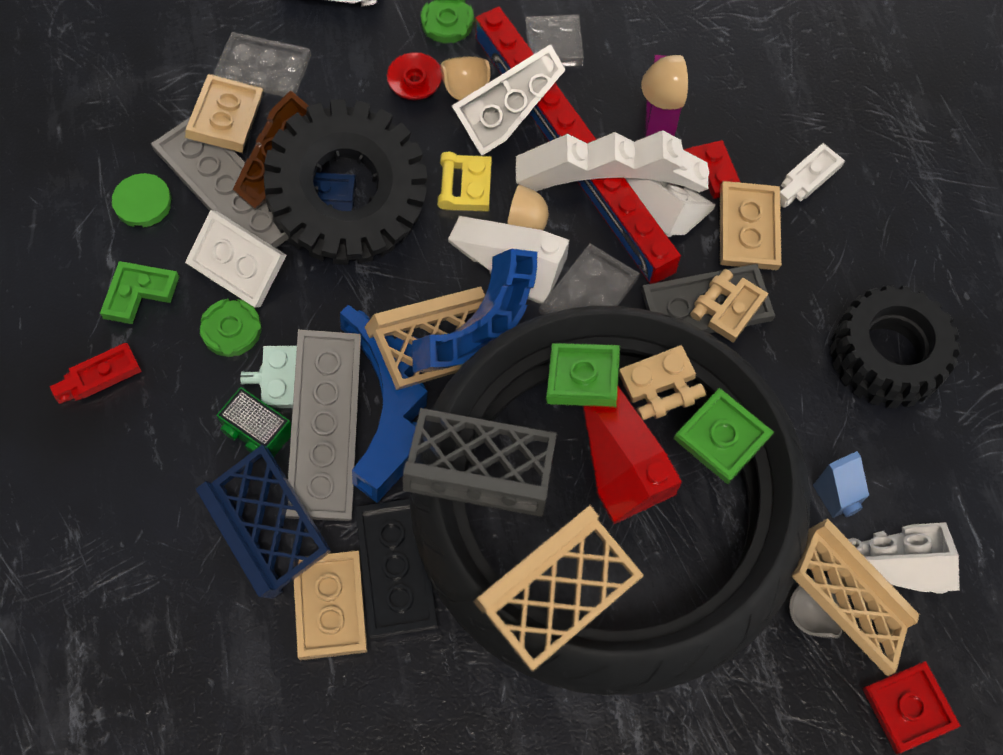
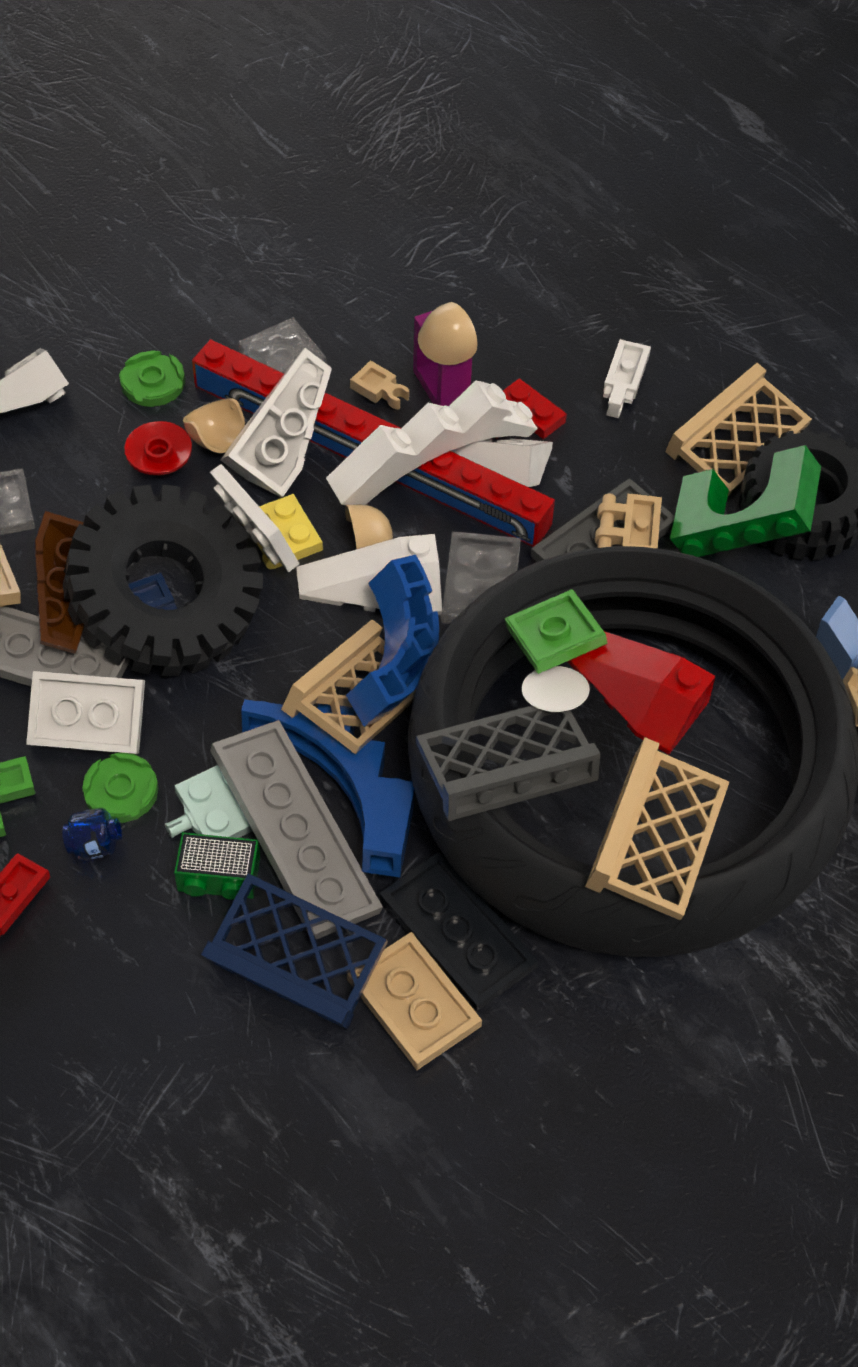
camera: 30 degrees left, 10 degrees down
tan plate [619,345,706,420] -> none
bright green plate [674,388,774,484] -> none
tan plate [720,181,781,270] -> none
none -> clear blue head [62,808,122,861]
none -> white plate [210,464,300,572]
none -> tan plate [350,360,409,410]
none -> white sticker [522,666,590,712]
none -> tan fence [665,363,812,496]
none -> green arch [670,445,821,557]

